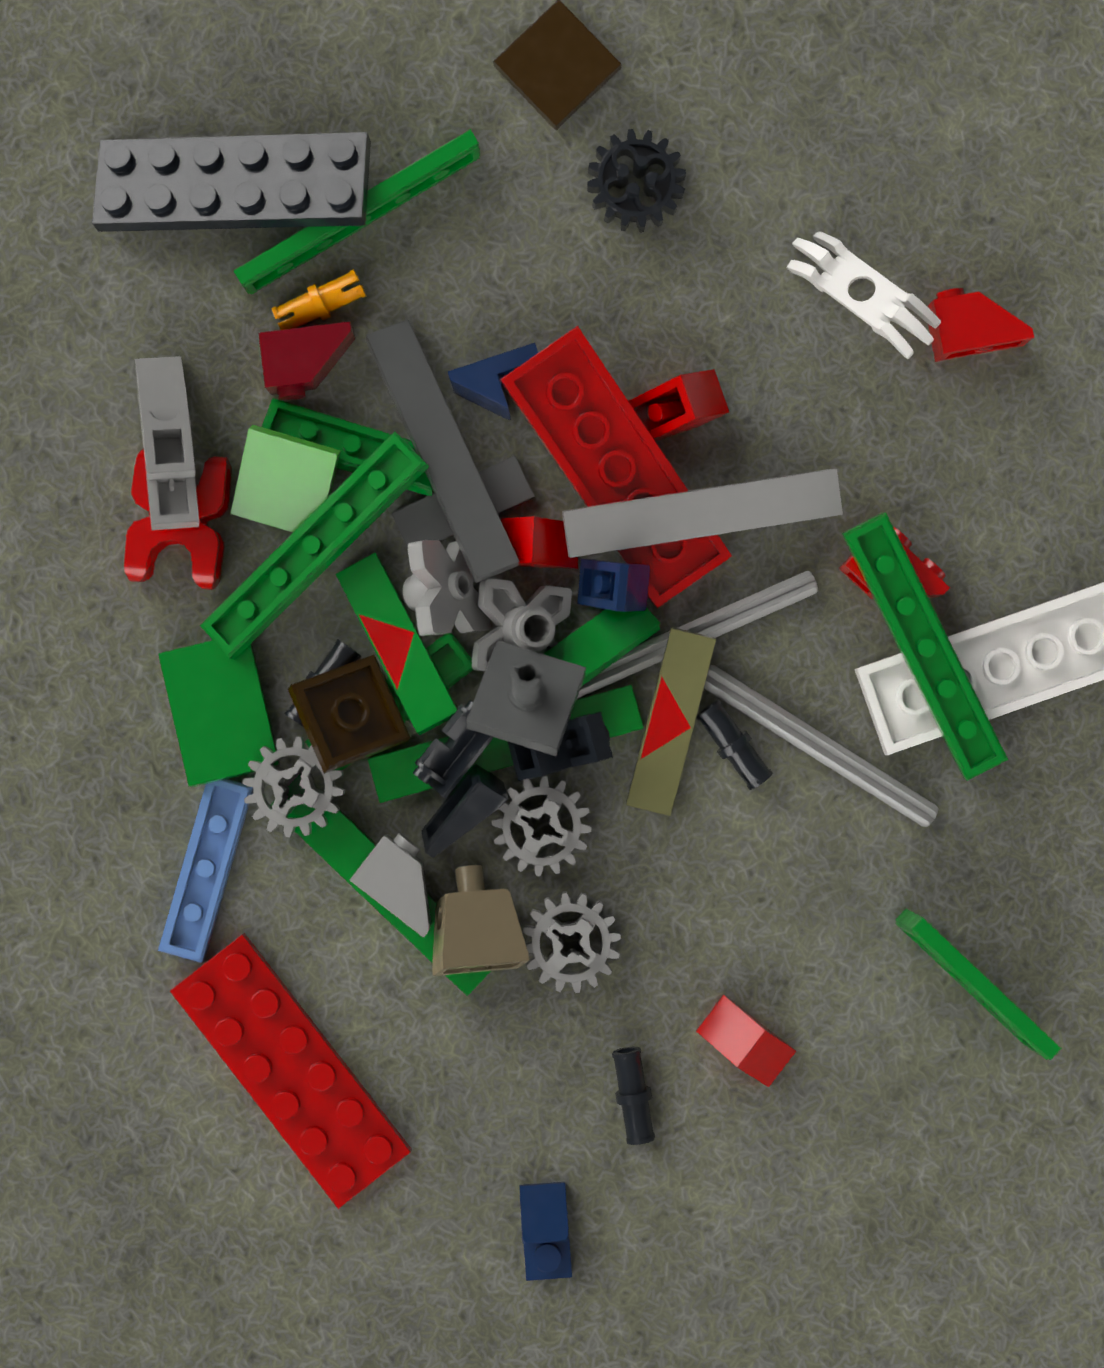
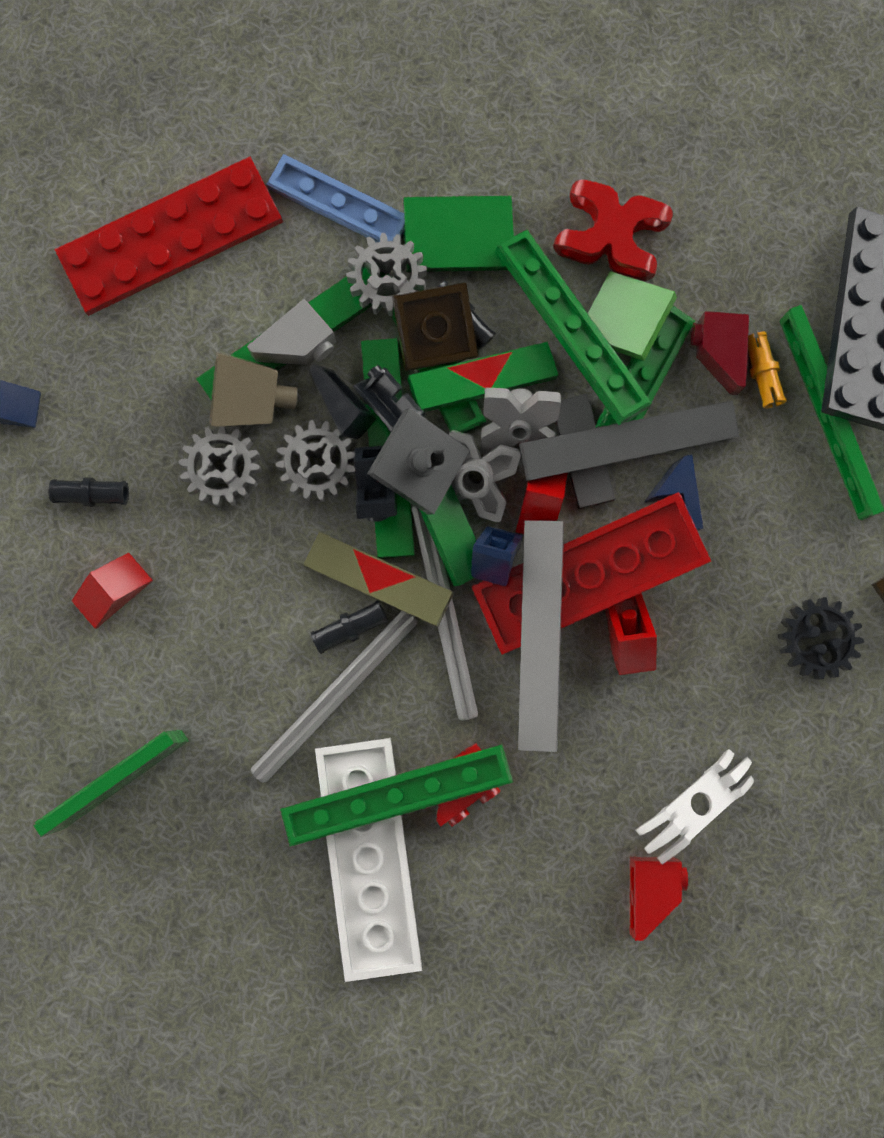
camera: 100 degrees right, 5 degrees down
light grey slope [135,356,199,530] -> none

